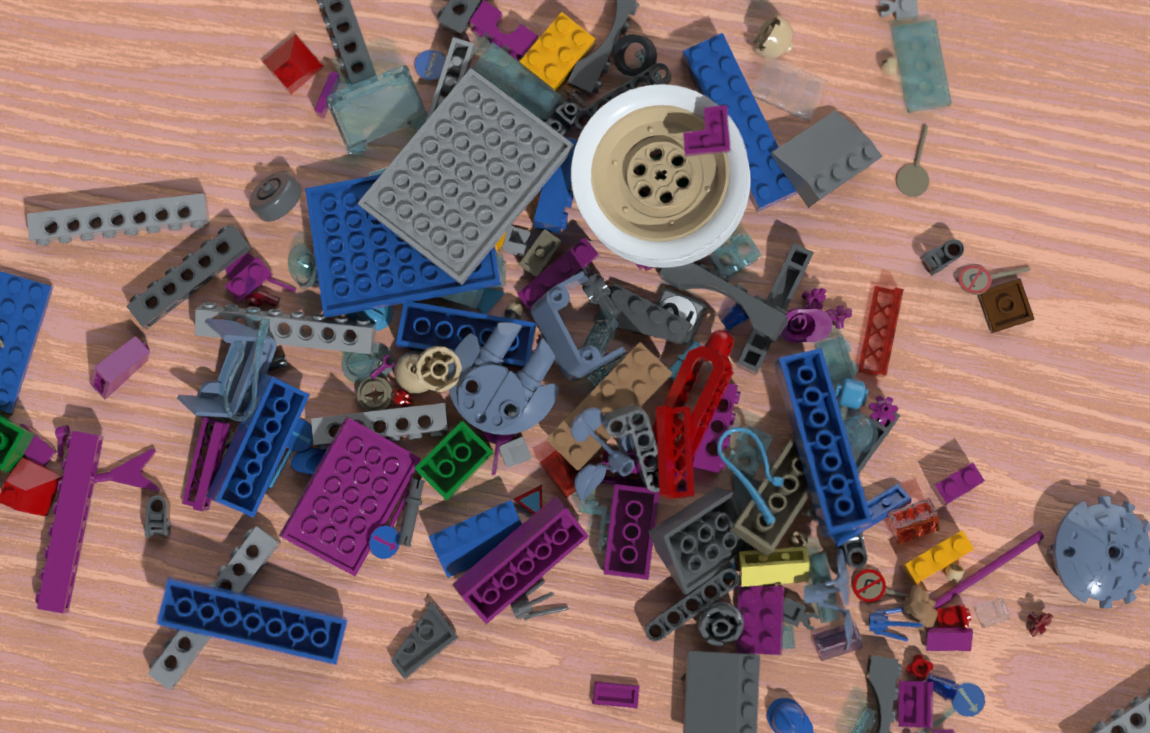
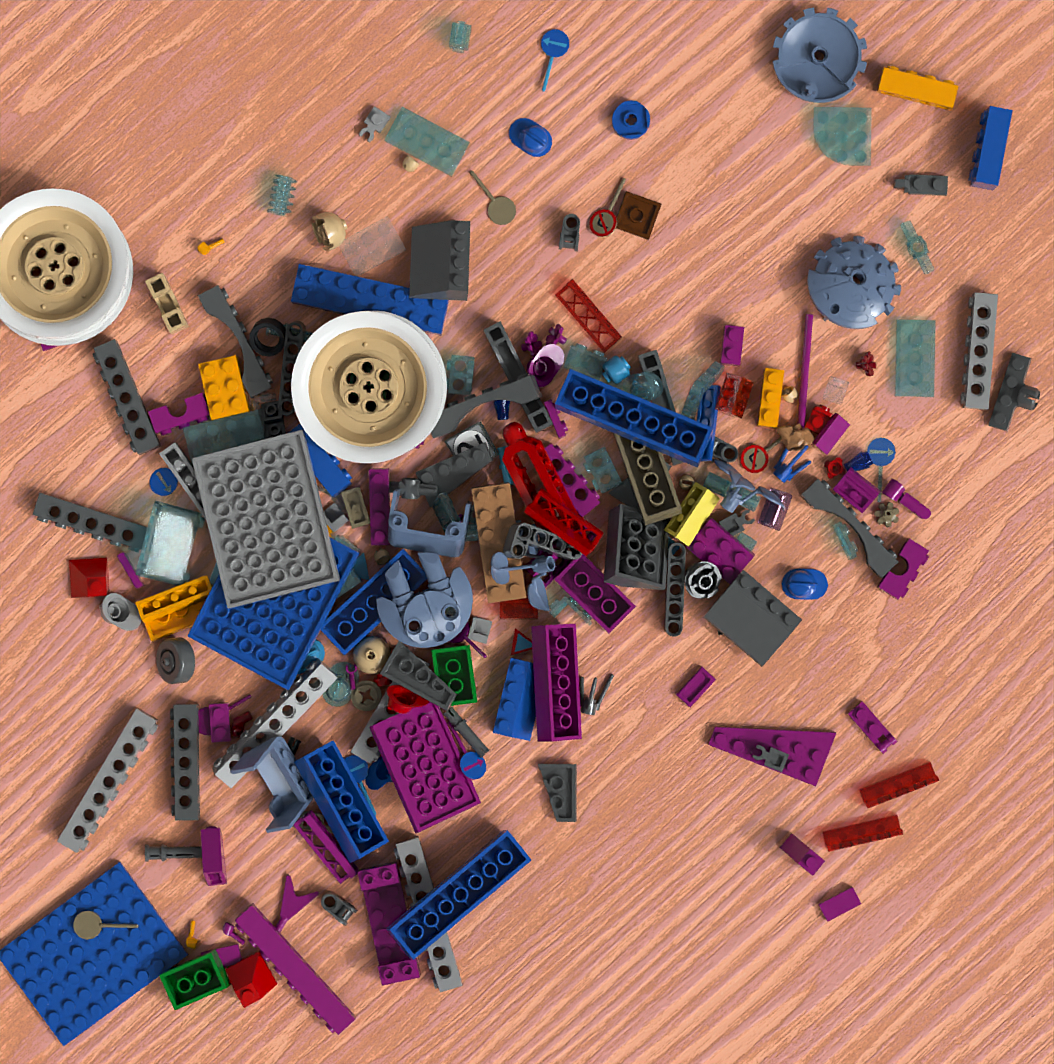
camera: 50 degrees left, 5 degrees up
clear light blue piece [223,318,270,421] -> none
clear light blue piece [288,244,319,289] -> none
tan cylinder [416,346,462,392] -> none
magenta plate [683,105,731,157] -> none
dark azure piece [717,427,784,524] -> none
magenta plant [869,396,898,425] -> none
none -> light grey piece [99,593,141,631]
none -> light orange slope [135,575,213,642]
none -> dark grey pin [145,844,202,862]
none -> light orange hand [186,921,198,949]
none -> magenta plate [358,861,421,986]
none -> dark grey wing [380,641,457,711]
none -> red piece [387,685,429,714]
none -> clear light blue brick [449,21,472,53]
none -> blue piece [509,118,552,157]
none -> blue piece [541,29,569,92]
none -> magenta plate [544,399,568,439]
none -> blue plate [612,100,650,140]
none -> clear light blue beam [681,361,725,419]
none -> clear light blue plate [895,320,936,397]

